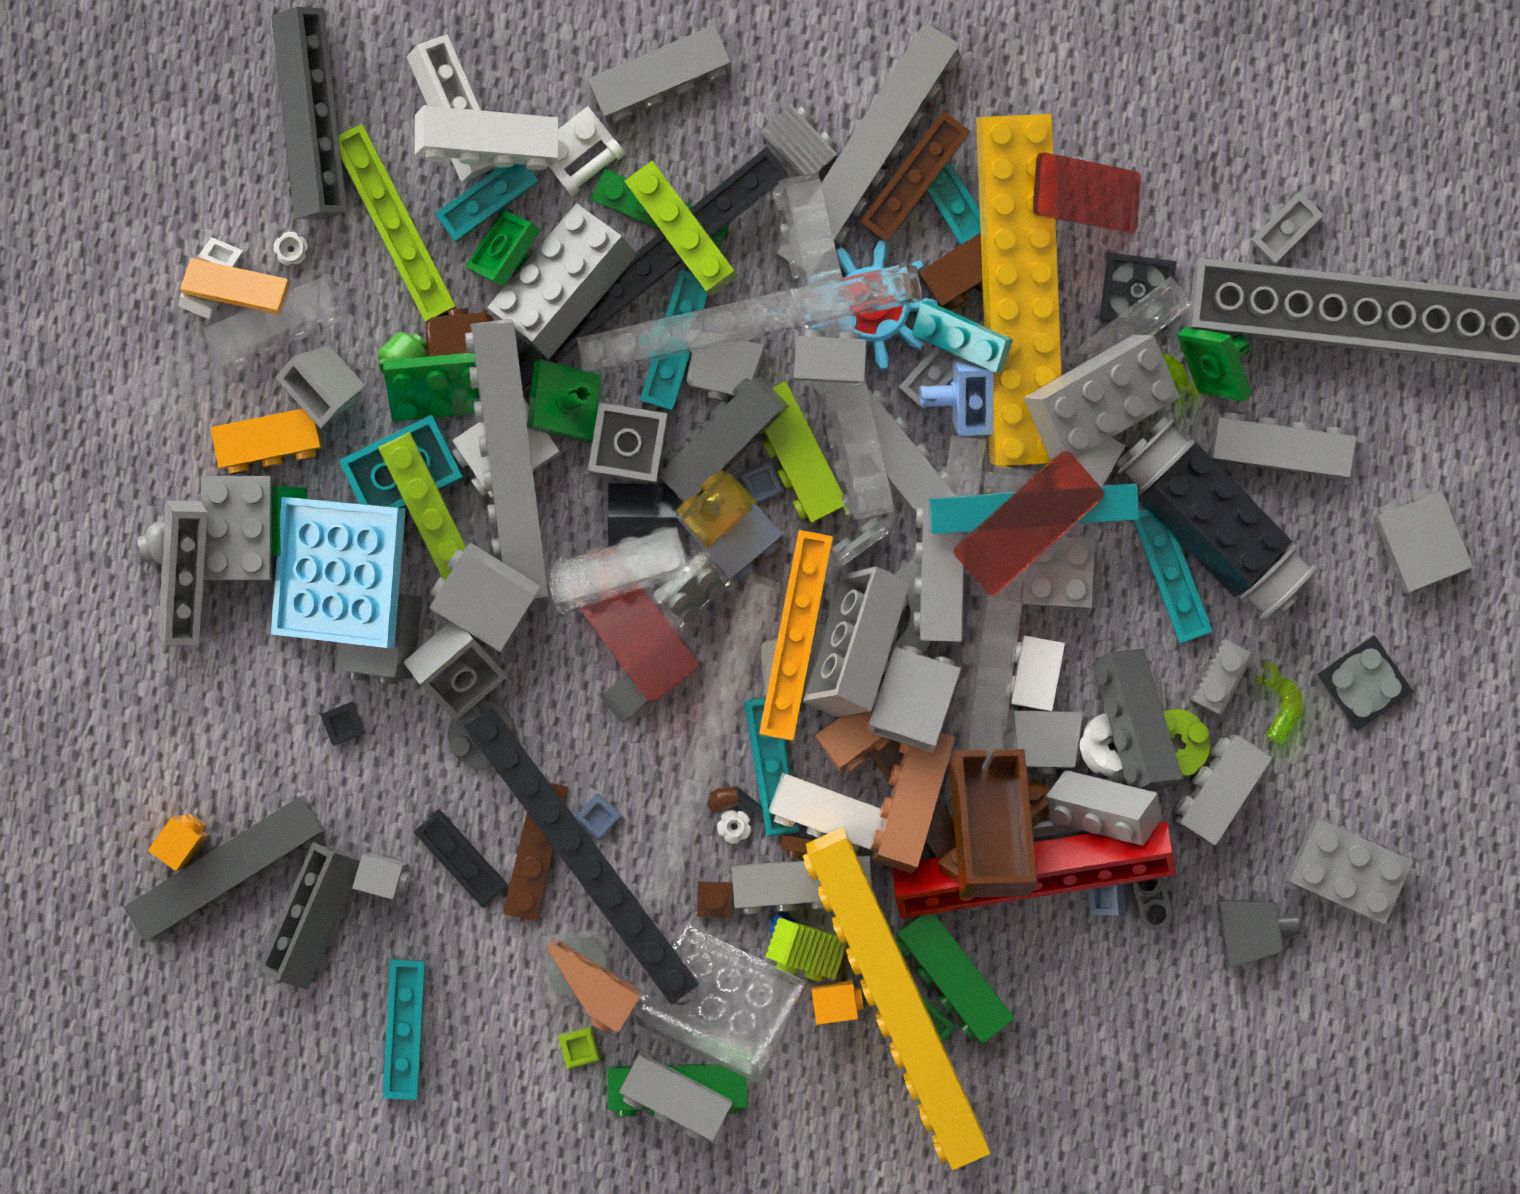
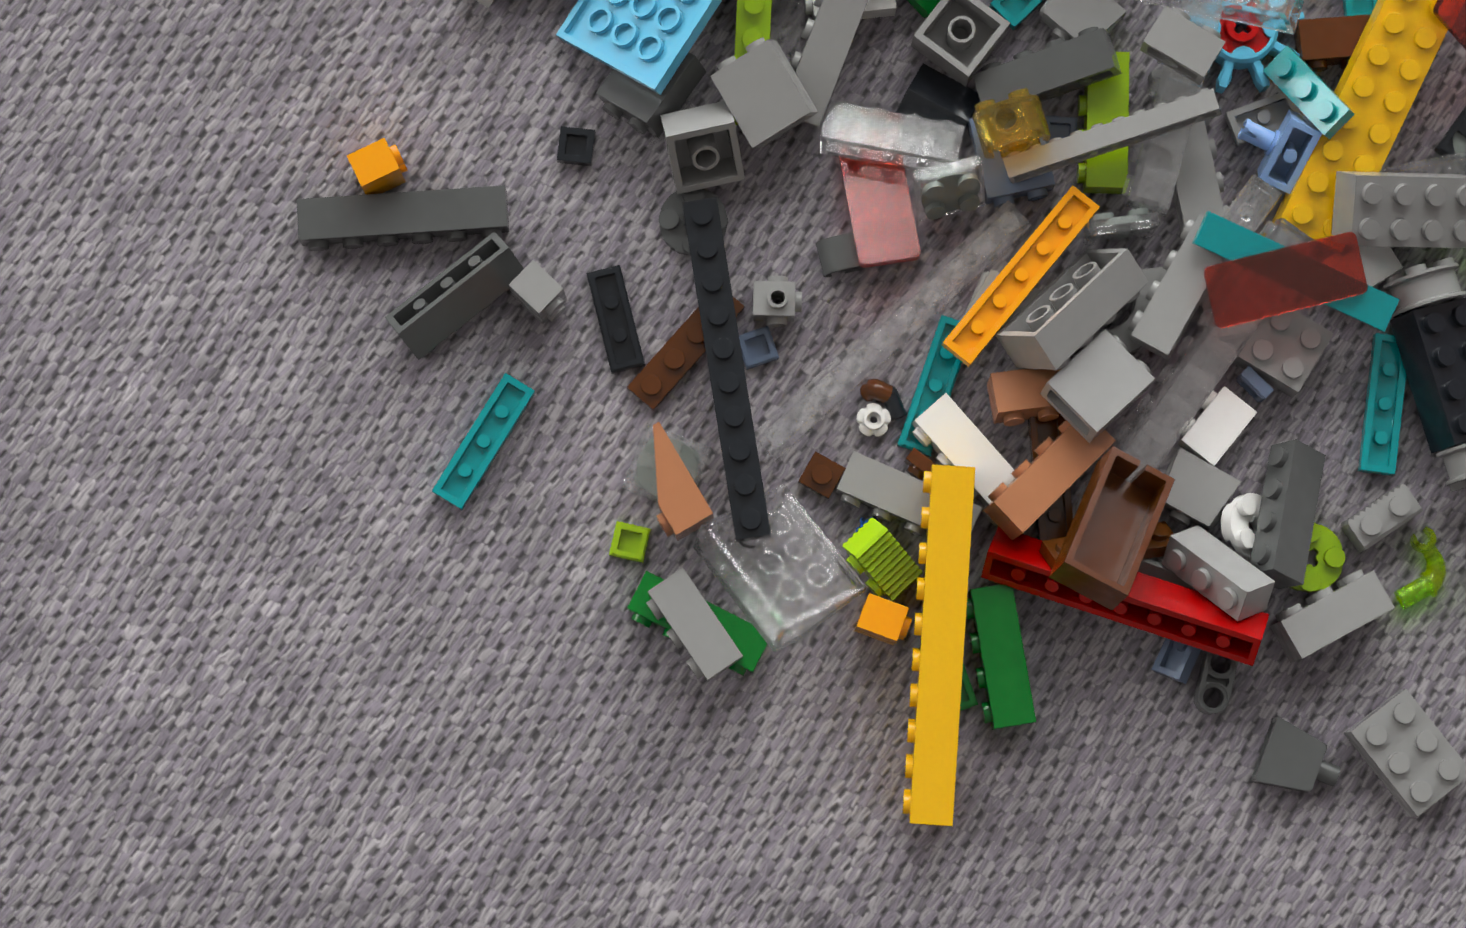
camera: 30 degrees right, 5 degrees down
none -> light grey brick [753,276,802,327]
none -> light grey piece [1003,88,1222,184]
none -> sand blue tile [1236,366,1274,403]

